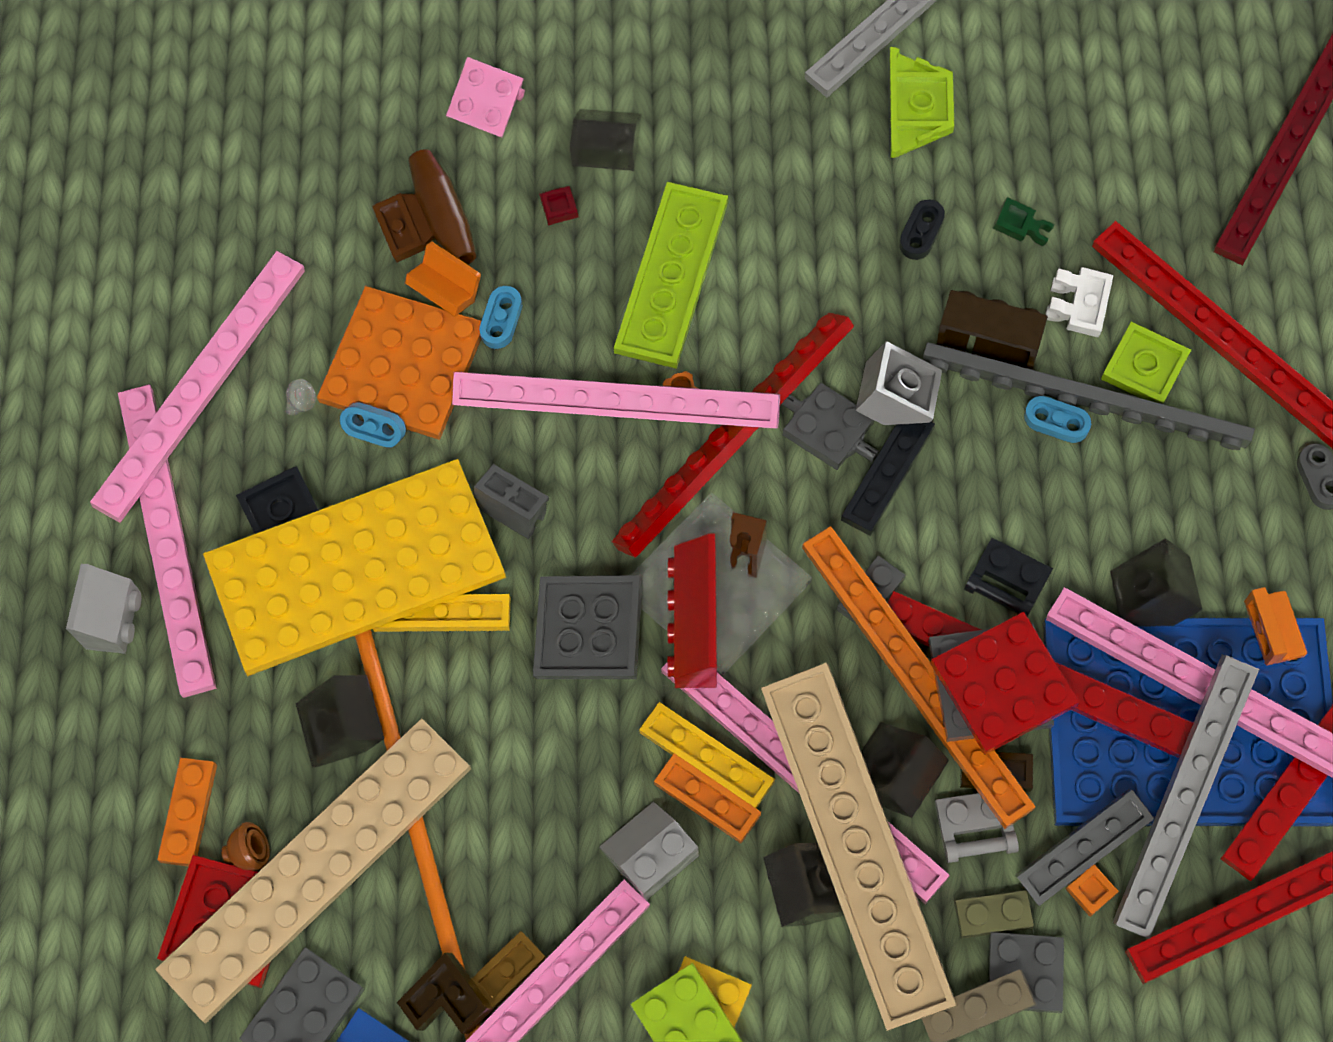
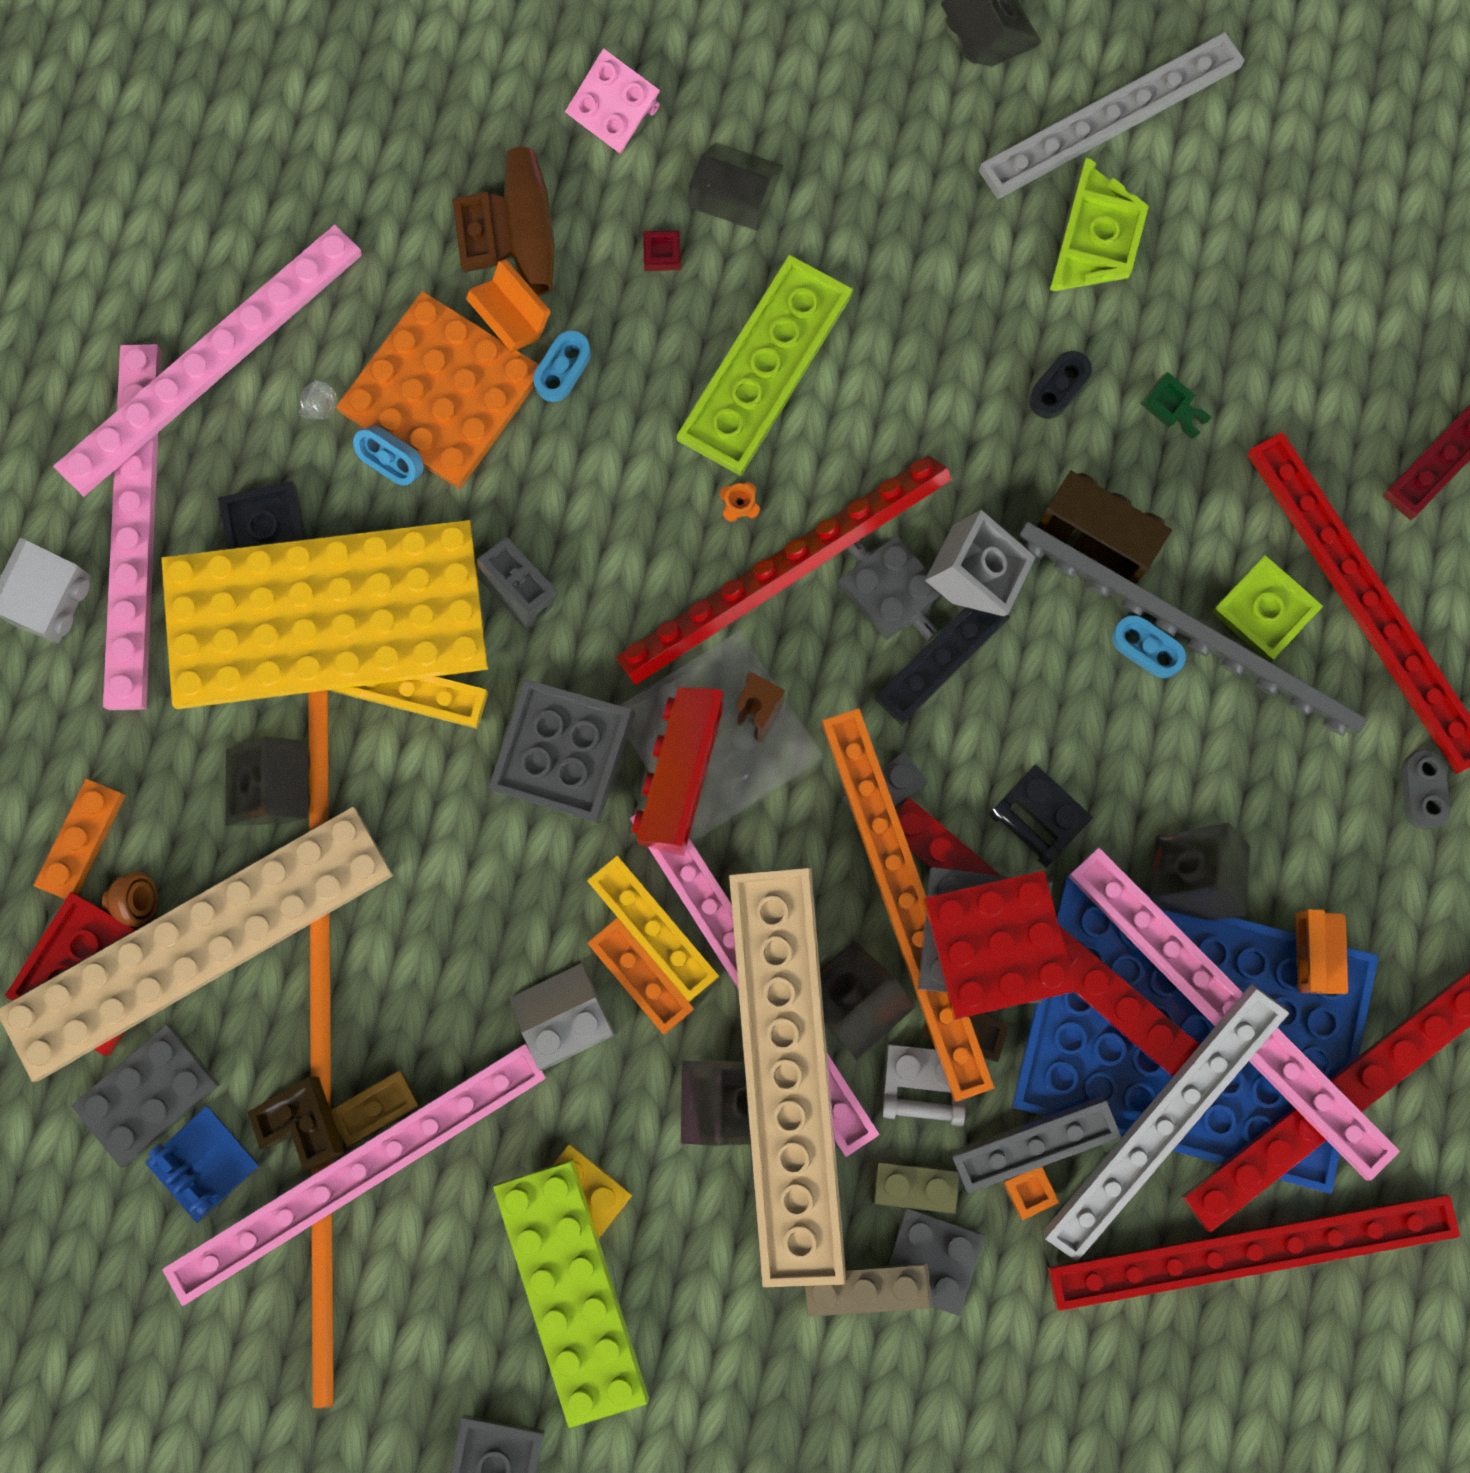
camera: 10 degrees right, 10 degrees up
bright pink plate [452,372,780,428] -> none
white plate [1045,267,1113,337] -> none

